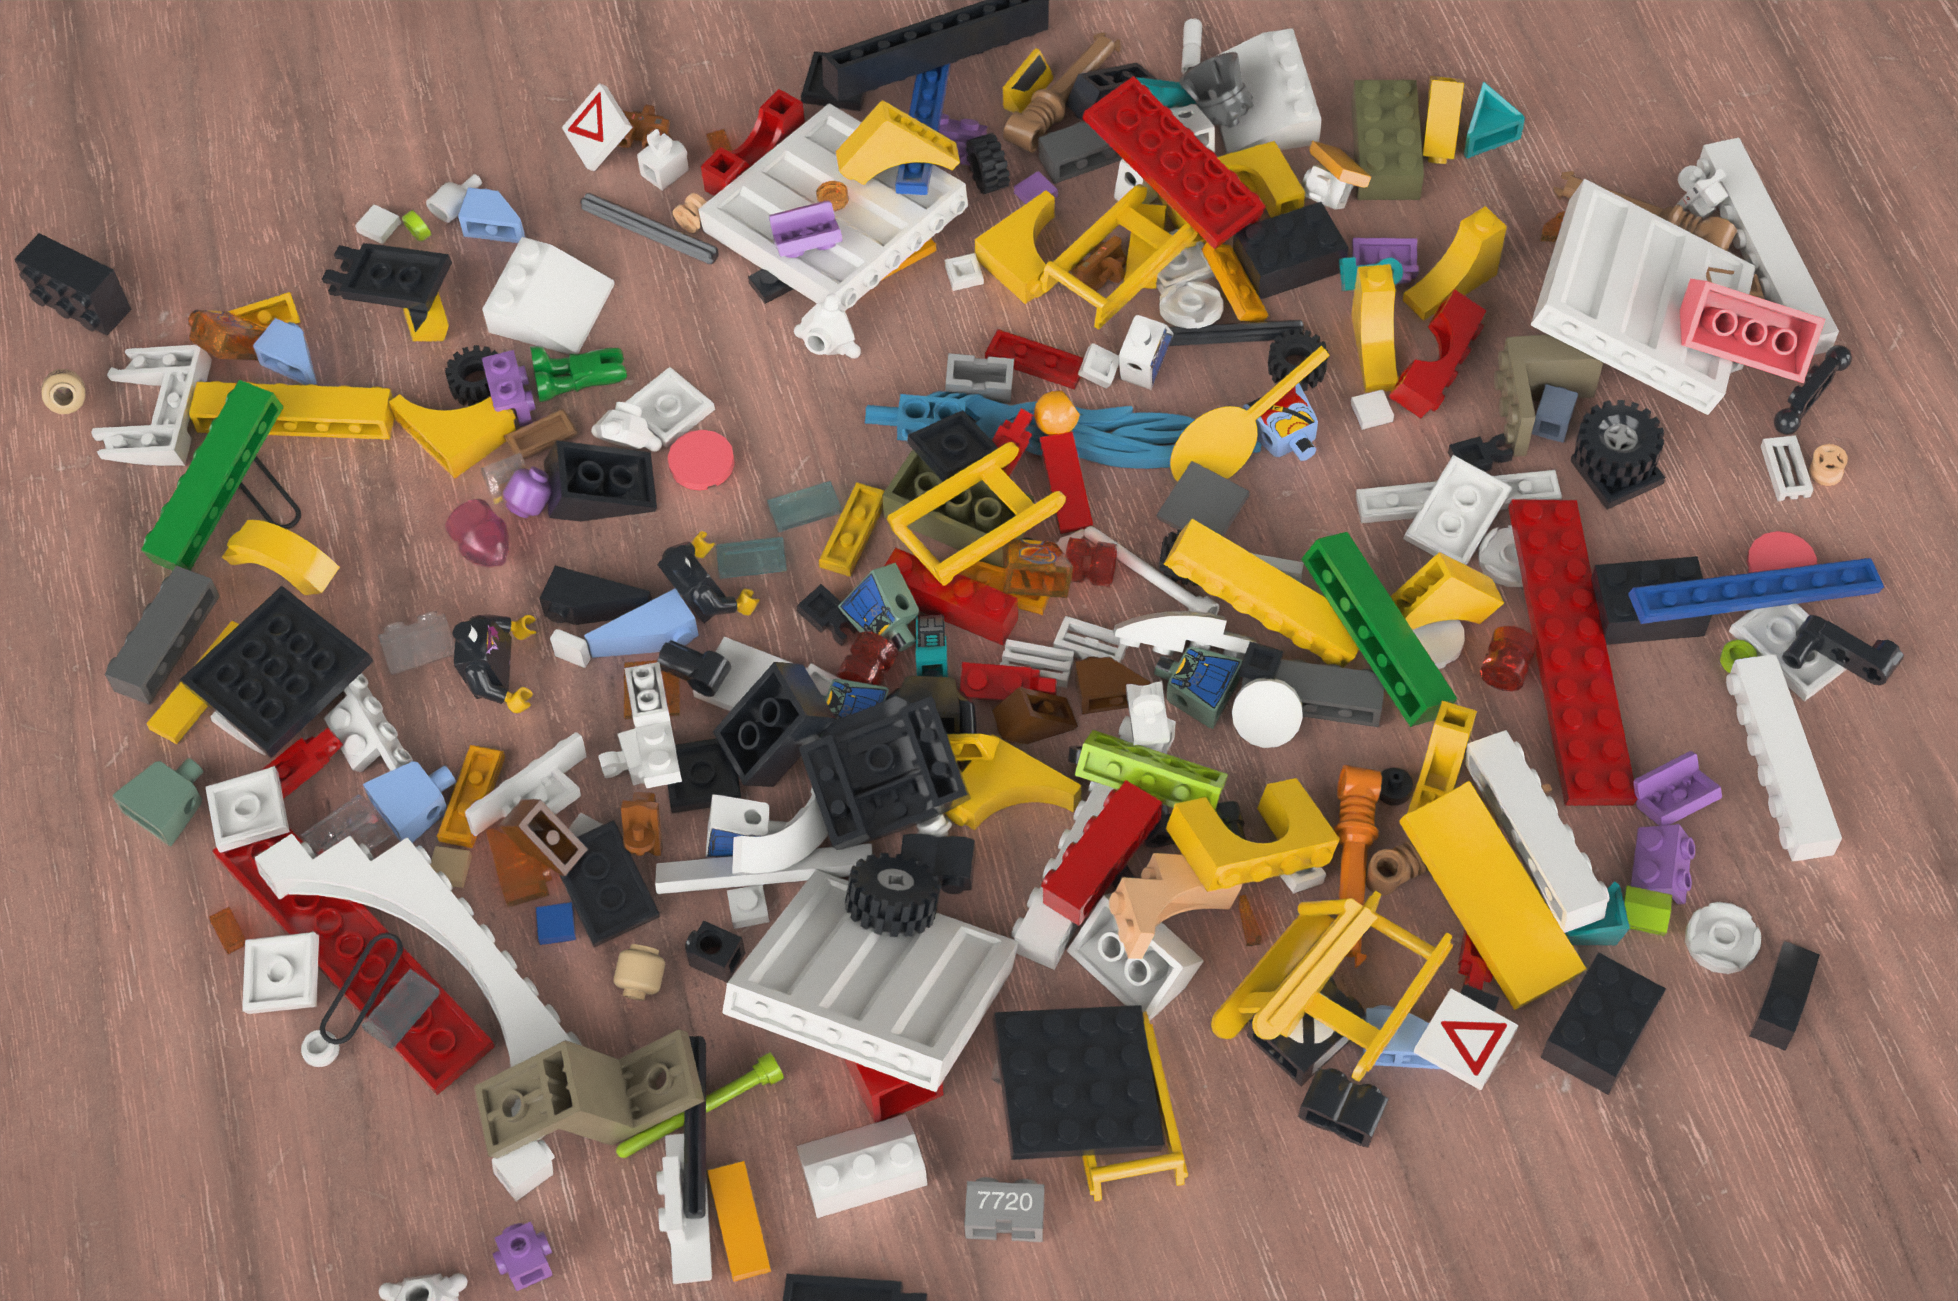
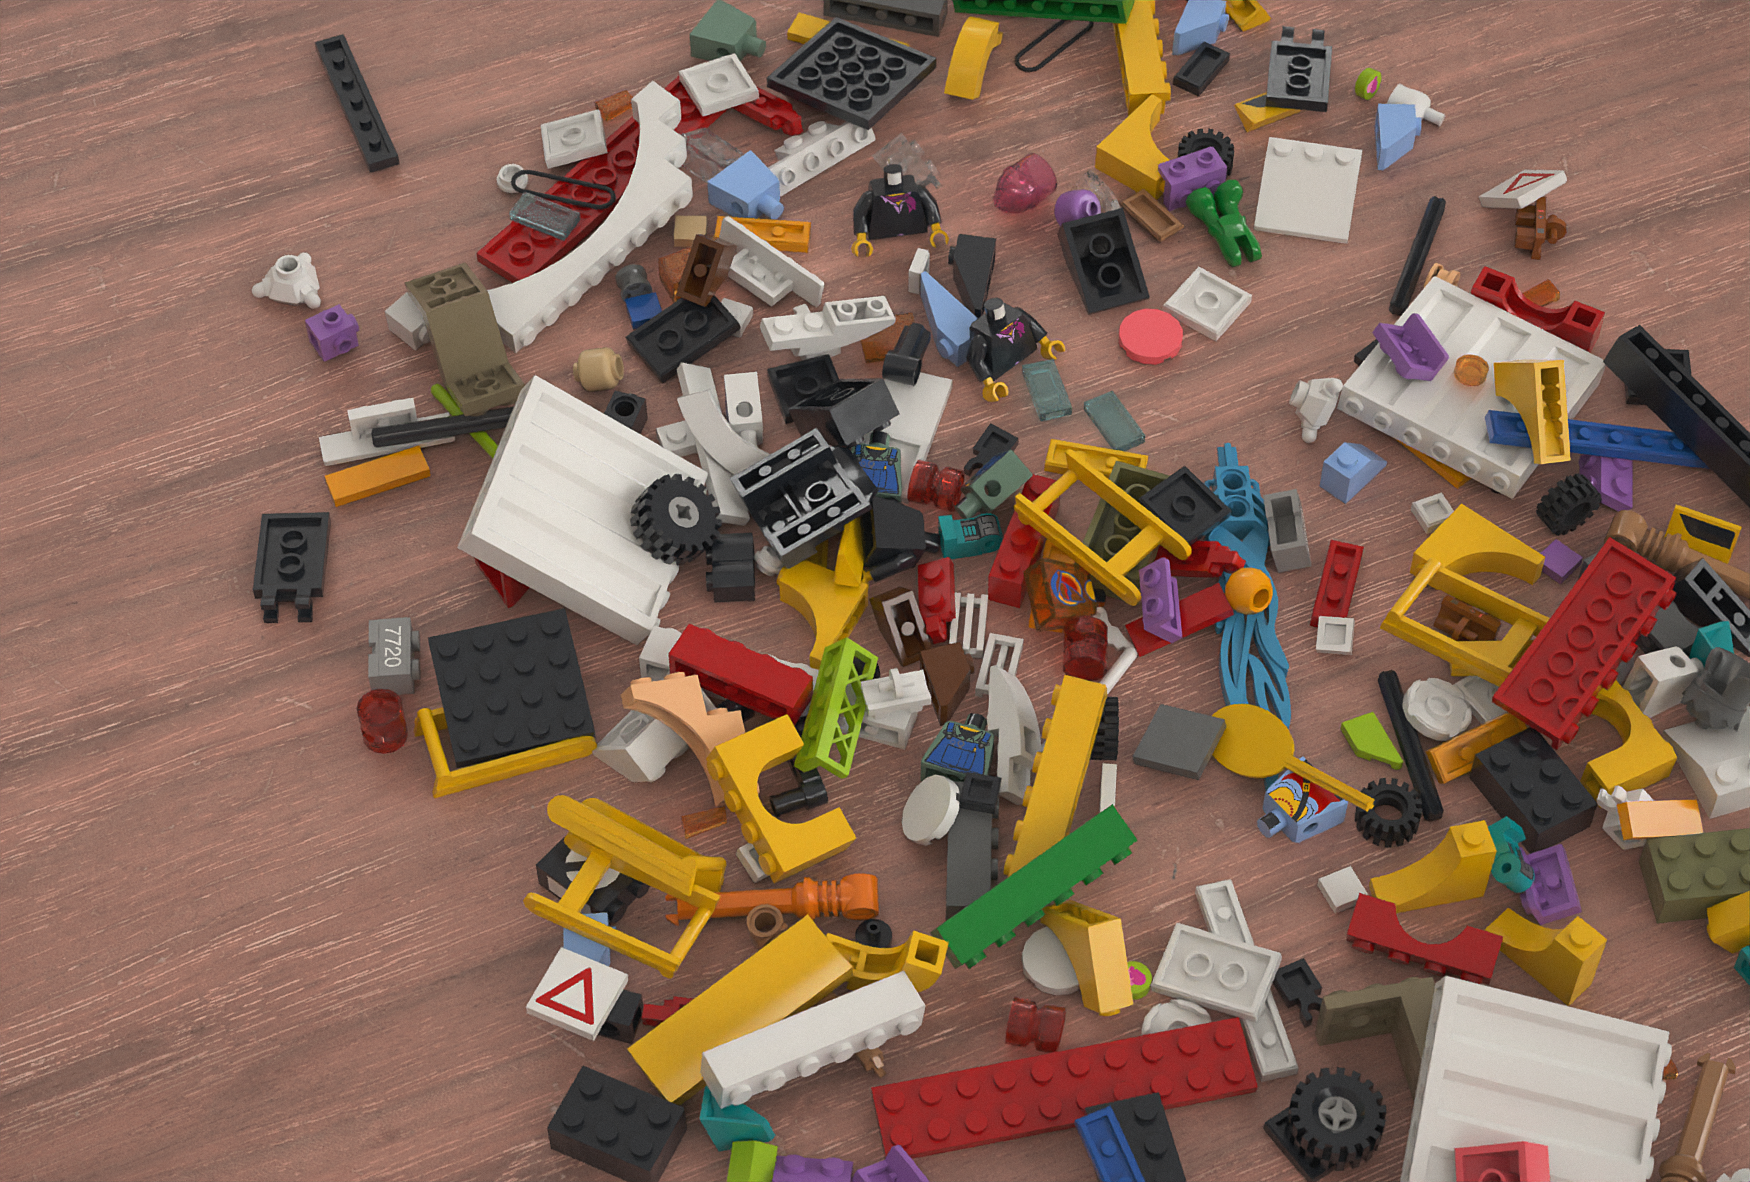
camera: 80 degrees right, 5 degrees down
white tile [355,204,401,244] -> none
white rock [591,402,662,452] -> none
dark orange hips [621,792,663,856] -> none
white brick [637,129,689,191] -> none
white slope [797,1114,927,1218] -> none
white torso [1119,315,1174,390] -> none
black brick [1298,1068,1388,1148] -> none
sand blue brick [1532,384,1578,443] -> none
none -> black plate [315,34,399,173]
none -> clear red wheel [356,689,408,754]
none -> dark grey wheel [615,264,652,302]
none -> medium lavender bracket [1139,557,1182,643]
none -> black tile [1173,41,1230,97]
none -> light blue slope [1319,442,1387,504]
none -> lime tile [1341,711,1403,770]

